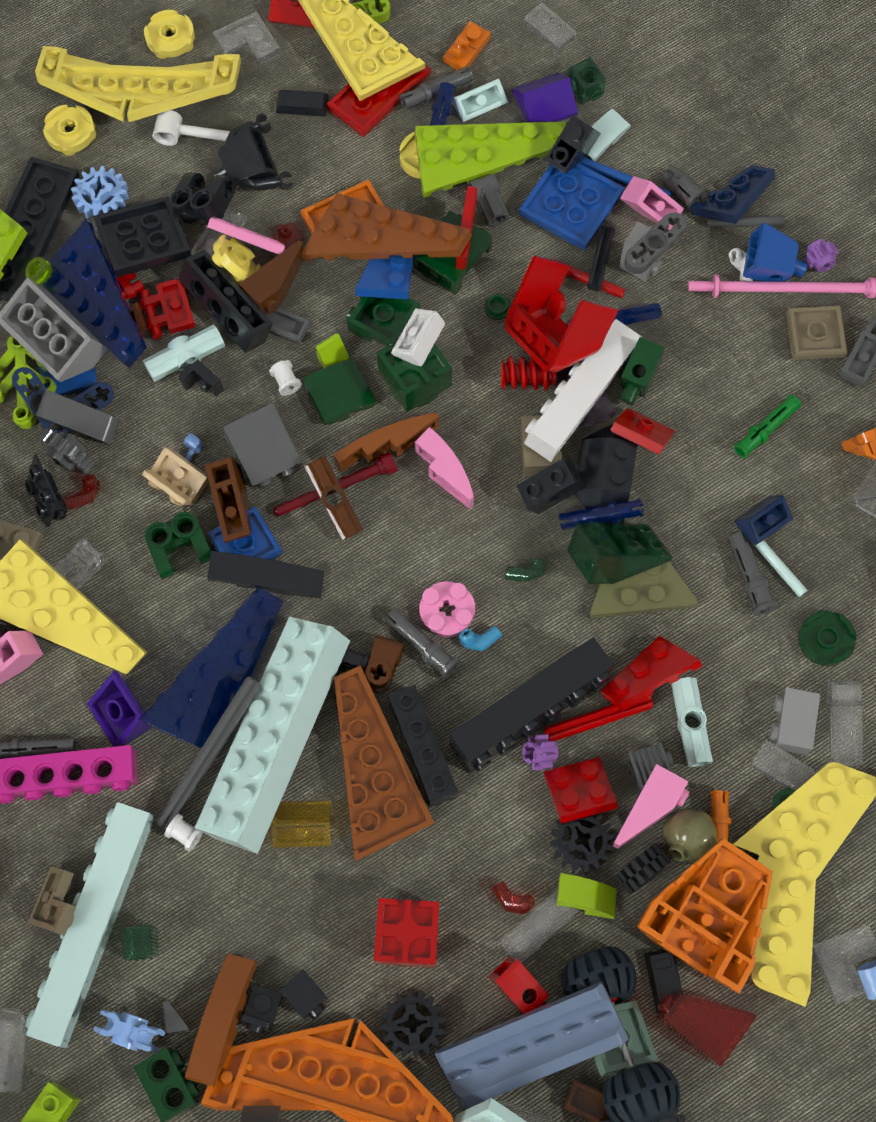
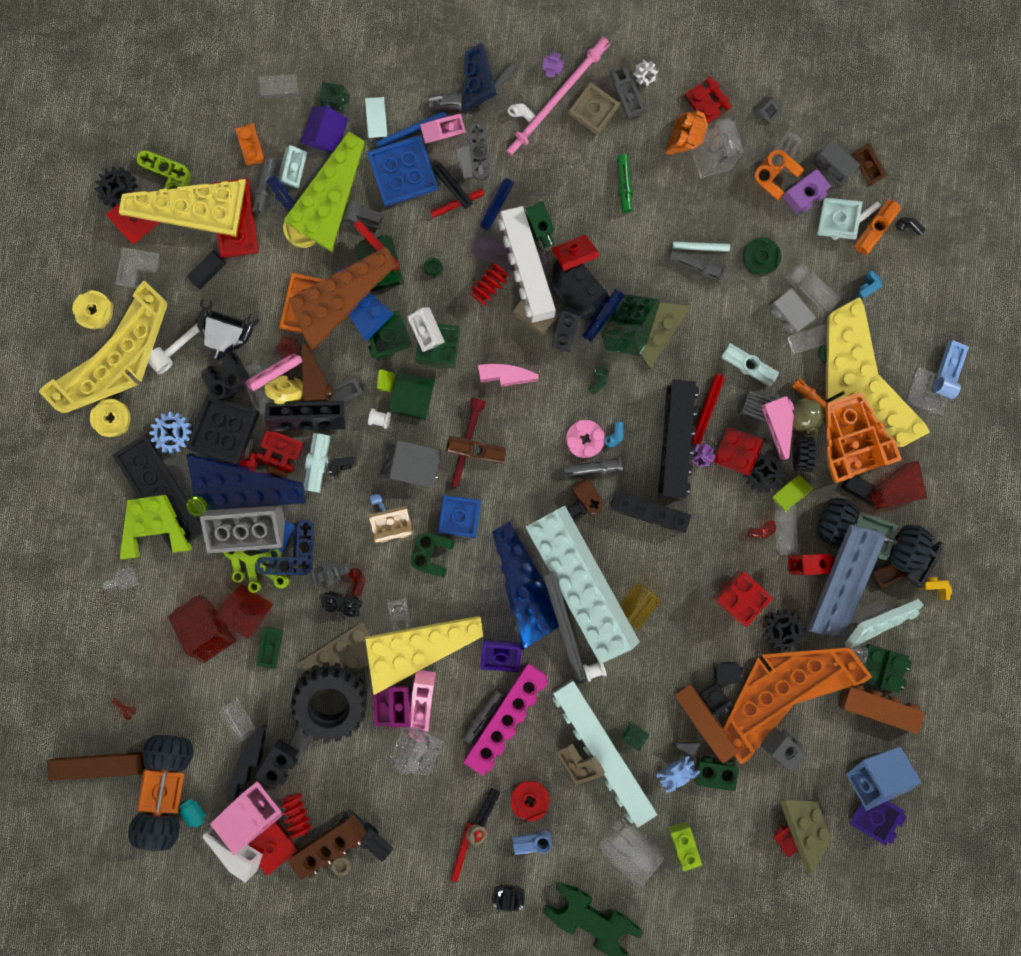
camera: 55 degrees left, 15 degrees up
dark grey beam [36,390,120,445] -> none
reddish brown slope [205,457,252,543] -> none
black slope [207,551,324,599] -> none
dark orange slope [333,412,440,473] -> none
dark orange wing [334,666,434,862] -> none
red windscreen [505,255,618,373] -> none
black slope [545,115,601,174] -> none
red wing [601,635,702,711] -> none
dark blue slope [734,495,793,545] -> none
blue torso [743,223,807,282] -> none

